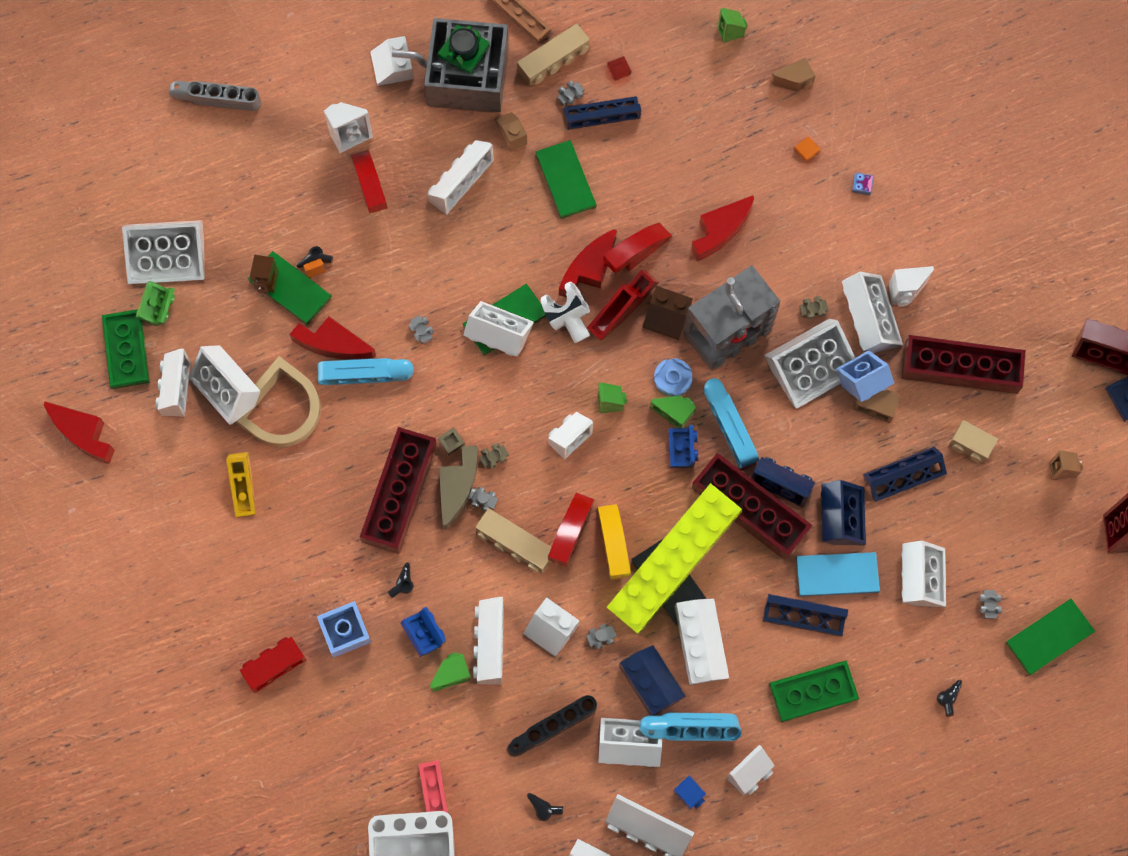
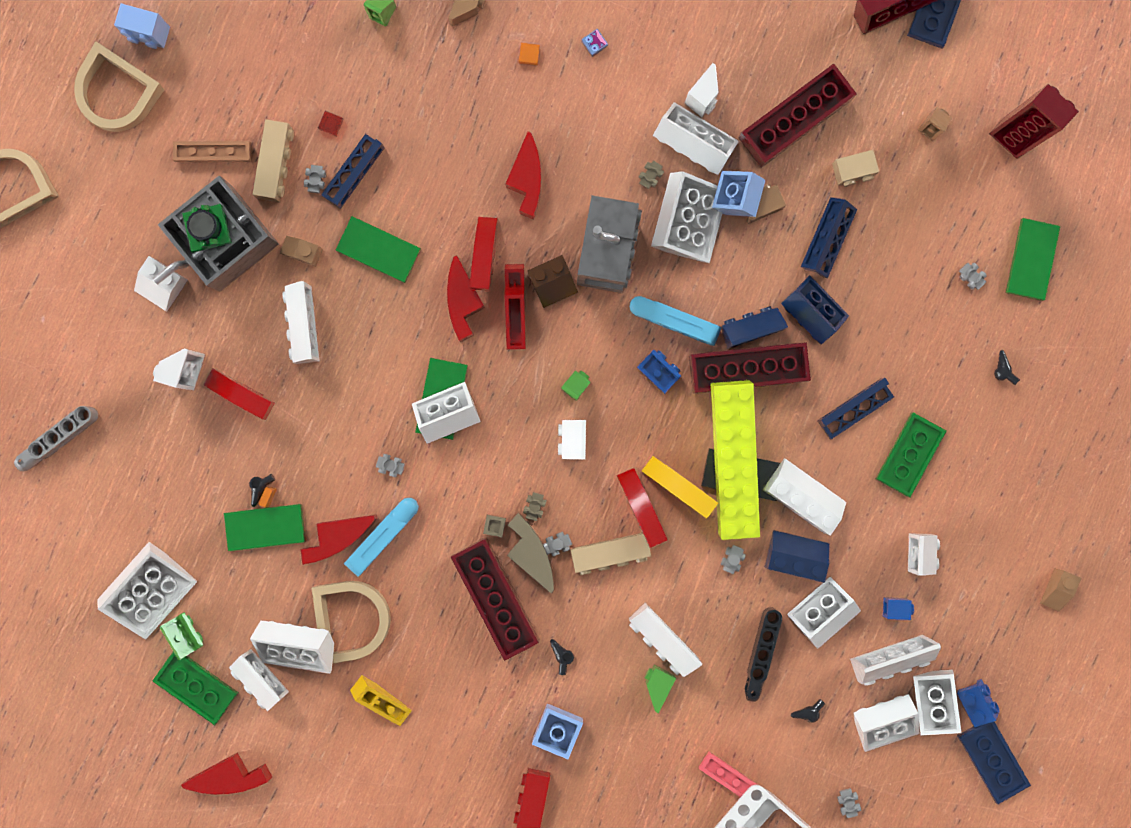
camera: 45 degrees left, 15 degrees up
reddish brown brick [250,255,279,294] -> none
blue bracket [401,607,446,657] -> none
white slope [523,597,579,657] -> none
white connector [541,282,590,343] -> none
medium azure piece [639,713,742,741] -> none
bright green slope [650,396,696,428] -> none
light blue tile [654,358,692,397] -> none
medium azure tile [796,552,880,597] -> none
white slope [901,541,946,607] -> none

